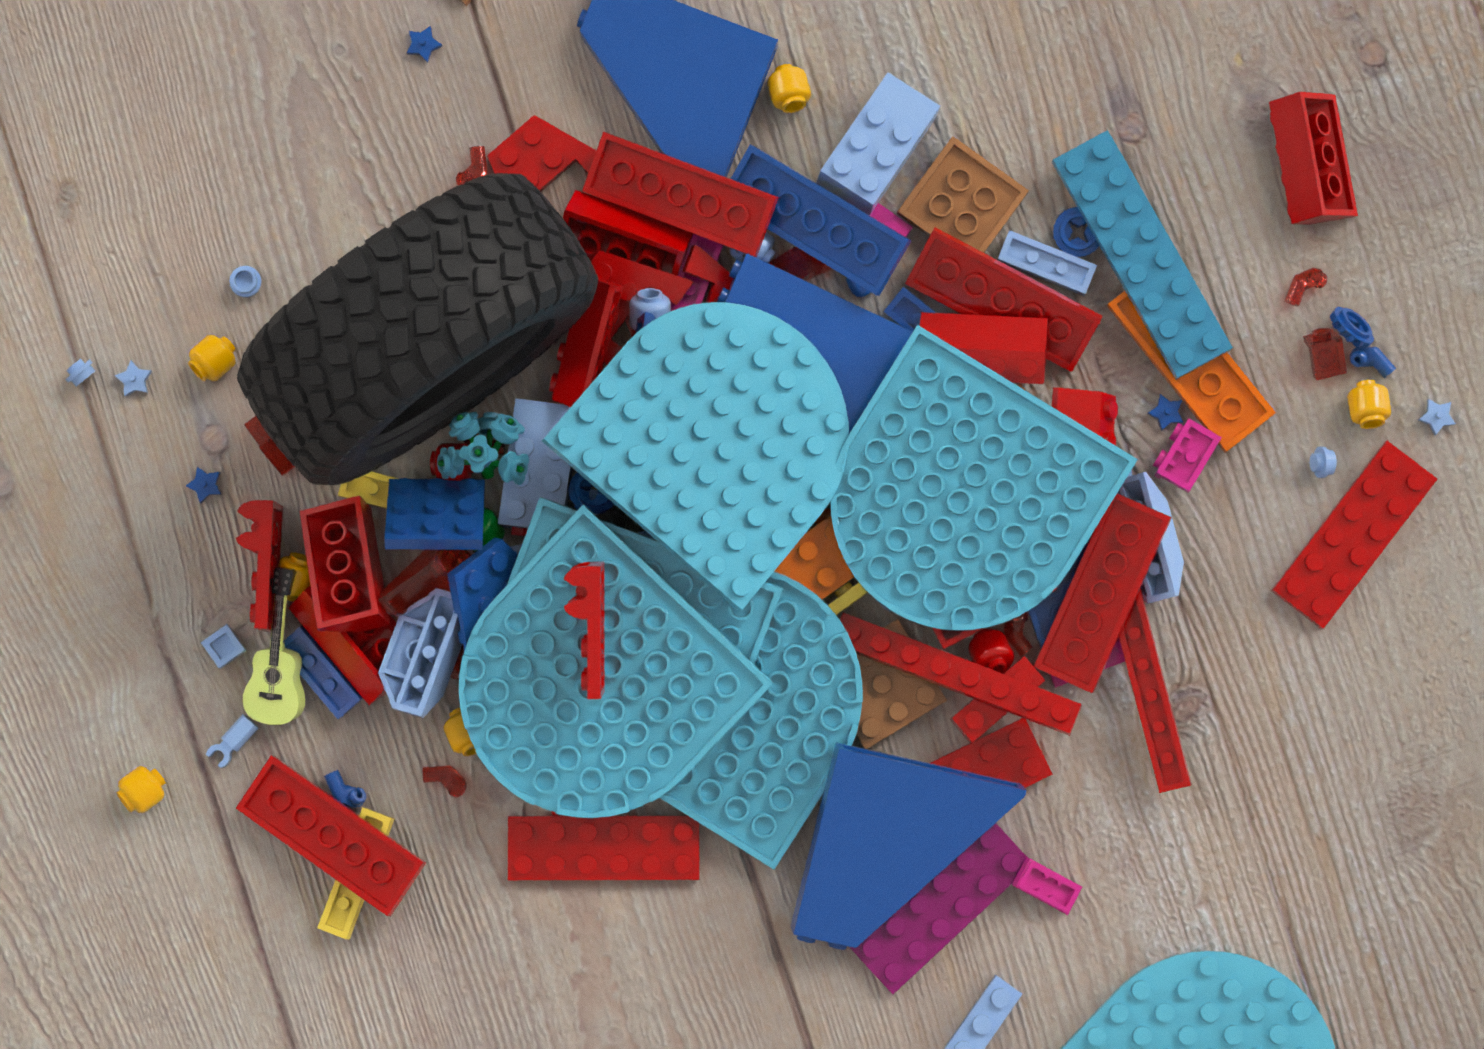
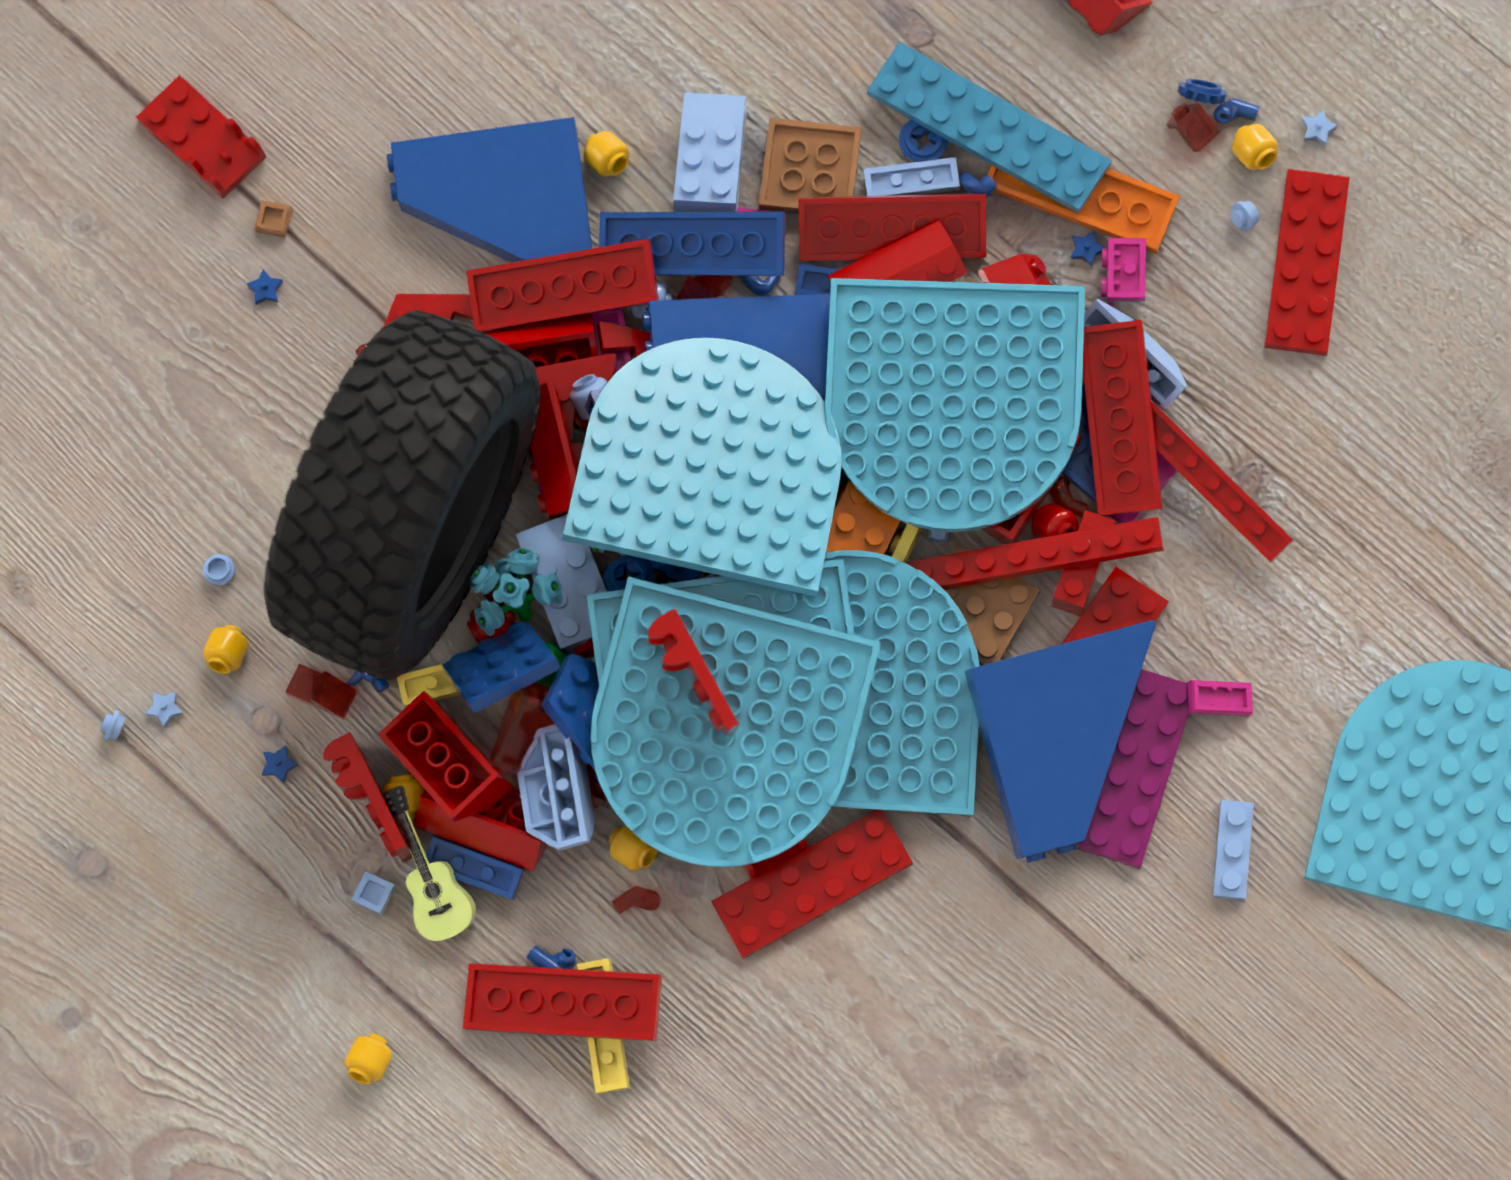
camera: 25 degrees left, 10 degrees down
light blue bar [206,714,259,768] -> none
clear red arm [1284,268,1327,306] -> none
none -> blue arm [959,172,997,197]

